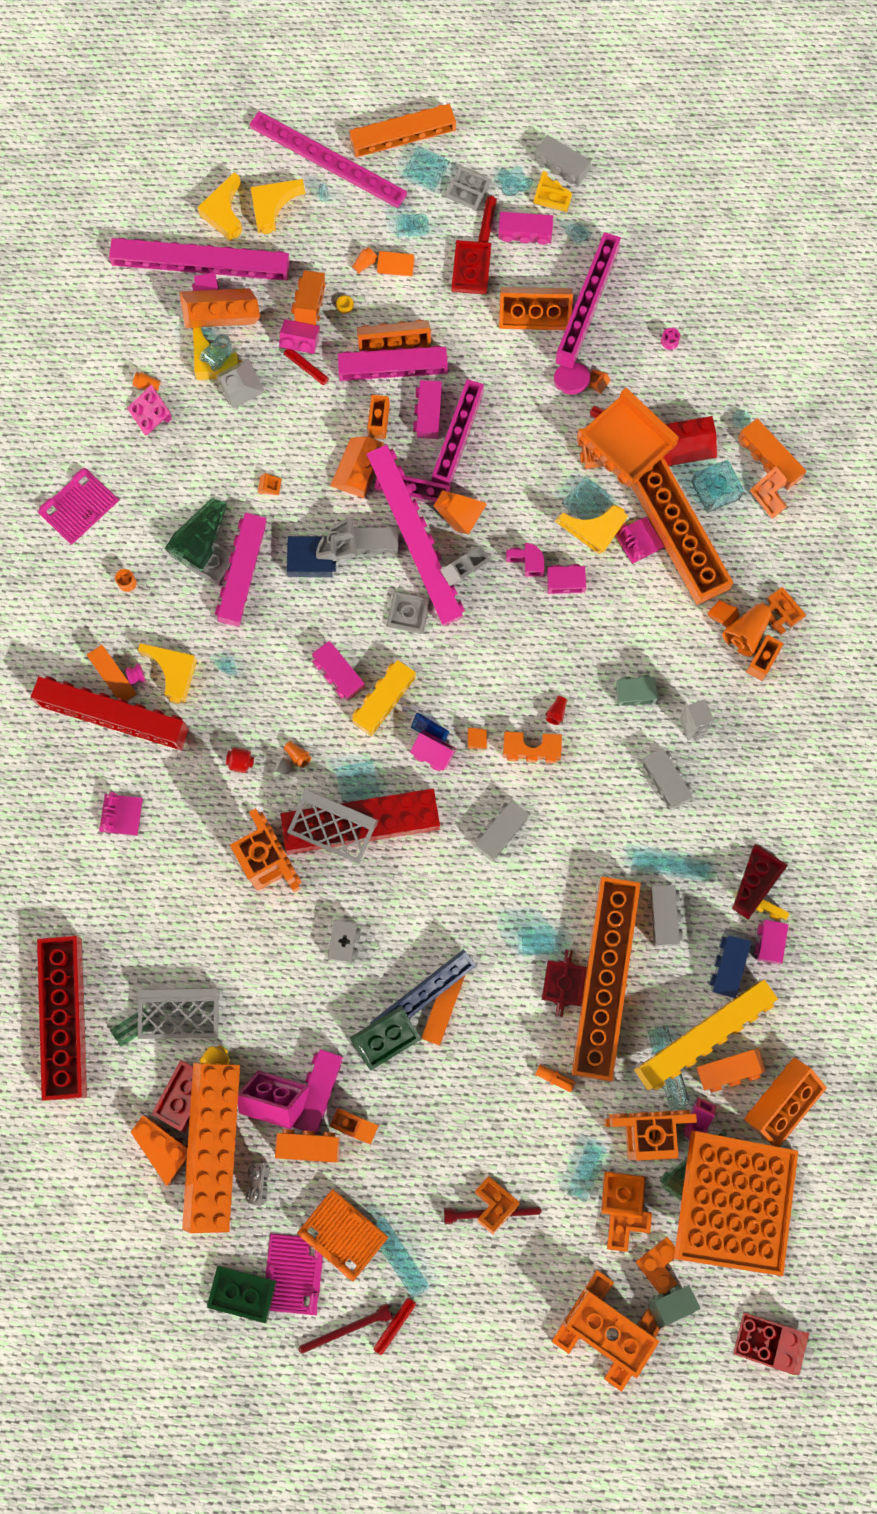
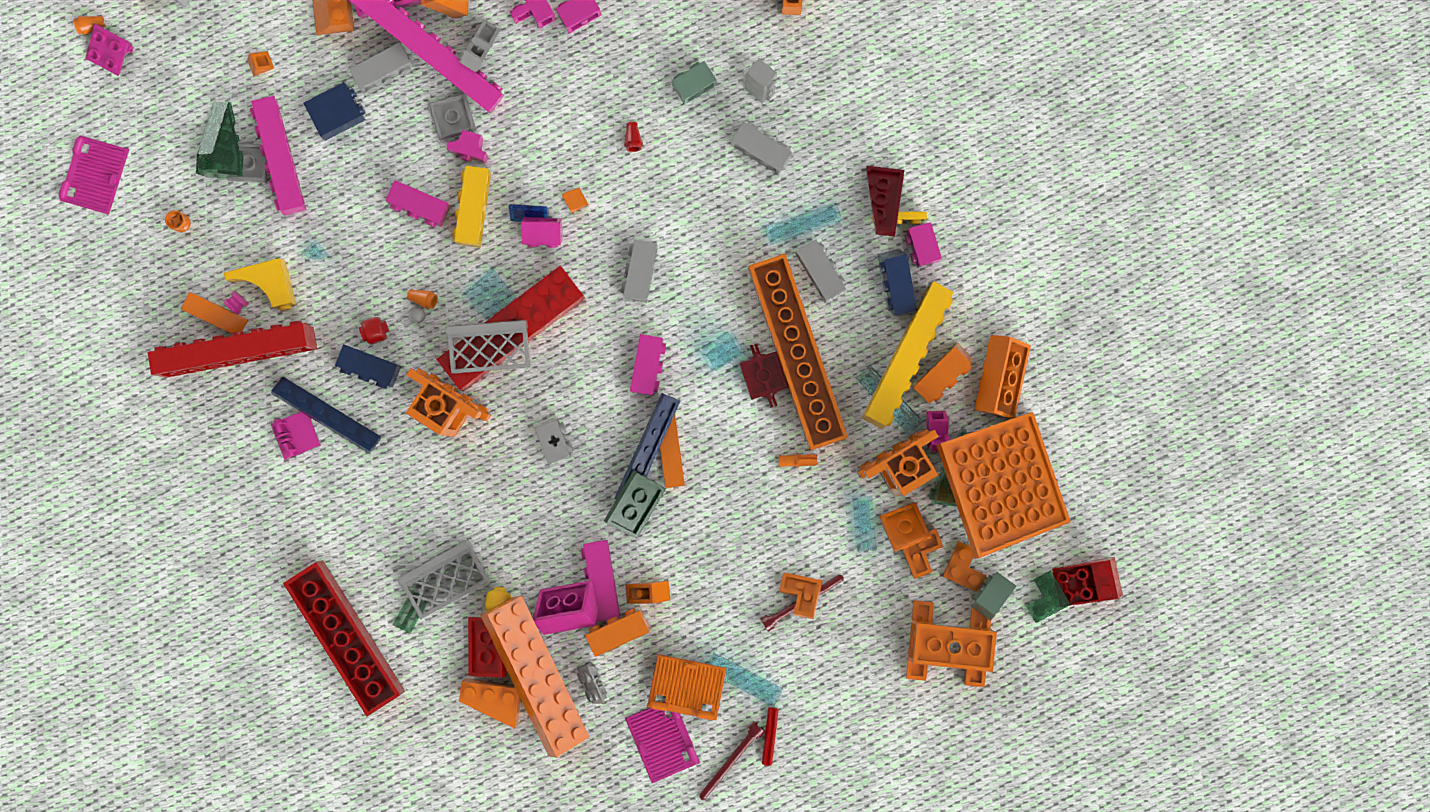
camera: 30 degrees left, 10 degrees up
dark green plate [206,1265,277,1324] -> none
light grey brick [316,518,356,560] -> none
orange arch [503,732,562,764] -> none
none -> dark blue plate [271,377,381,454]
none -> dark blue brick [335,344,401,389]
none -> dark pink brick [447,130,488,163]
none -> dark pink brick [630,334,667,396]
none -> clear green plate [1026,570,1071,623]

